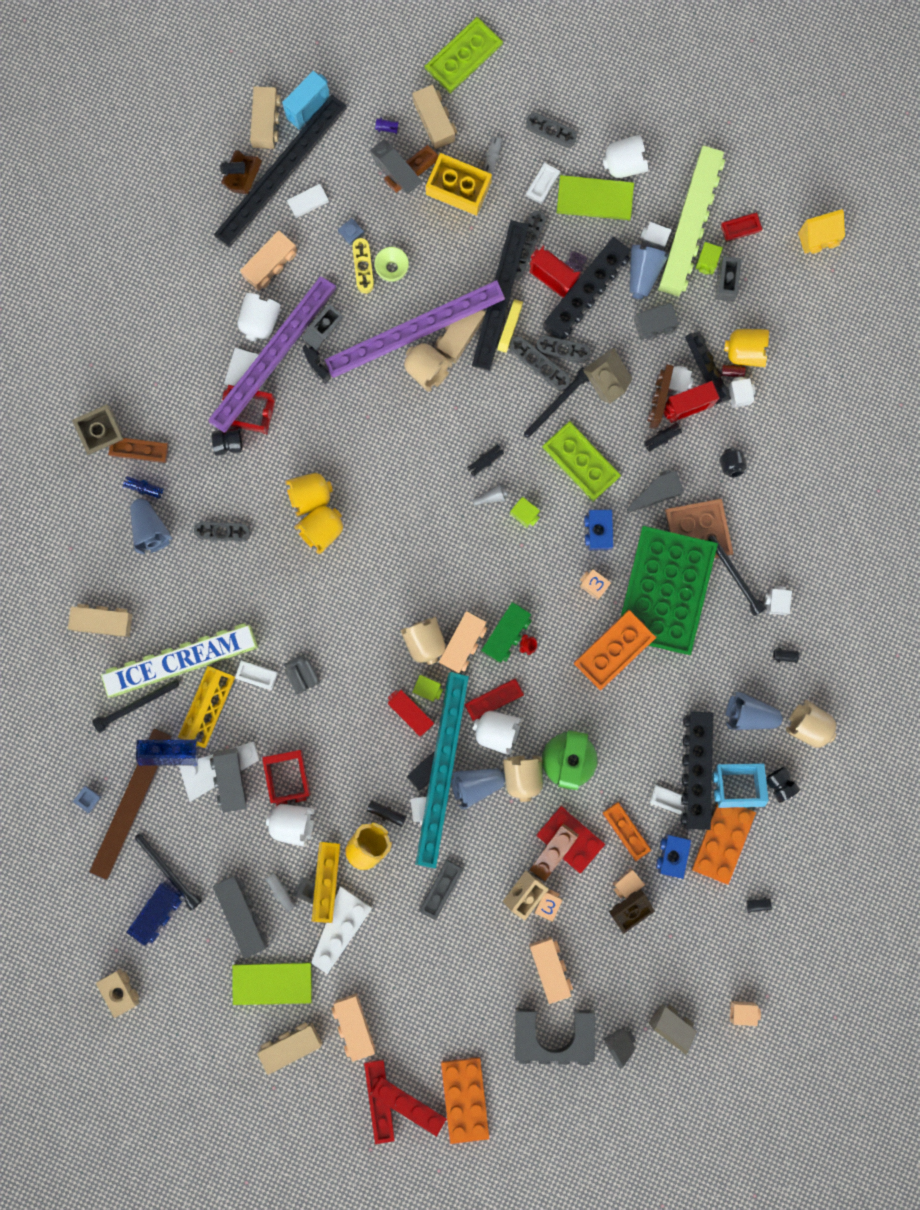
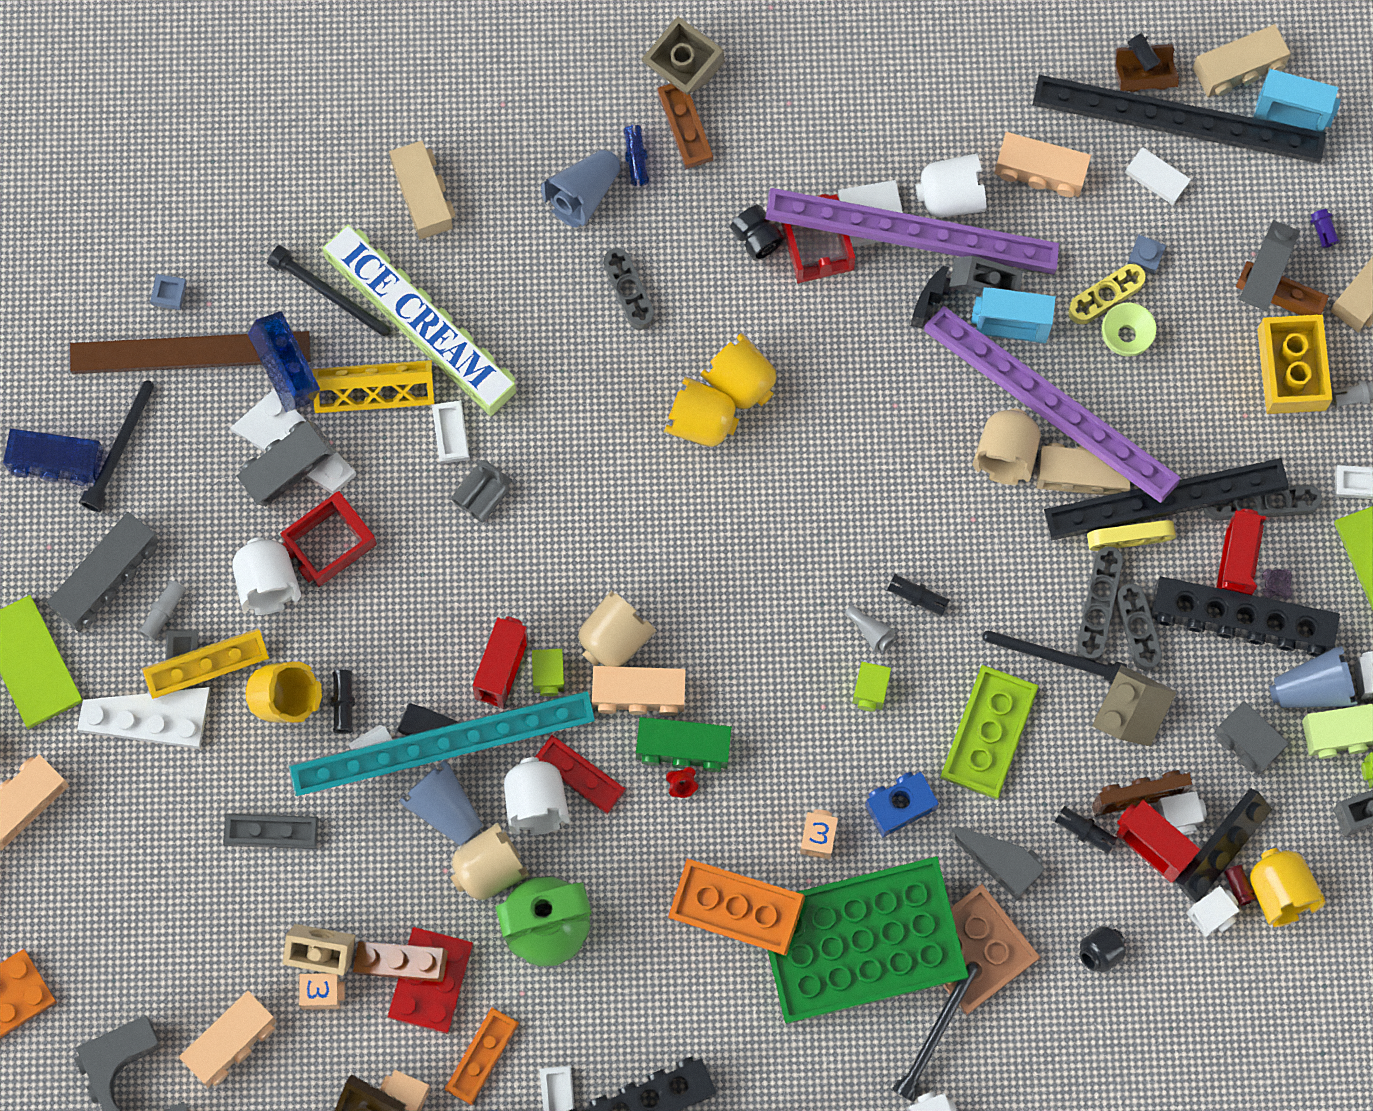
camera: 65 degrees right, 10 degrees down
none -> medium azure window [971,287,1056,343]

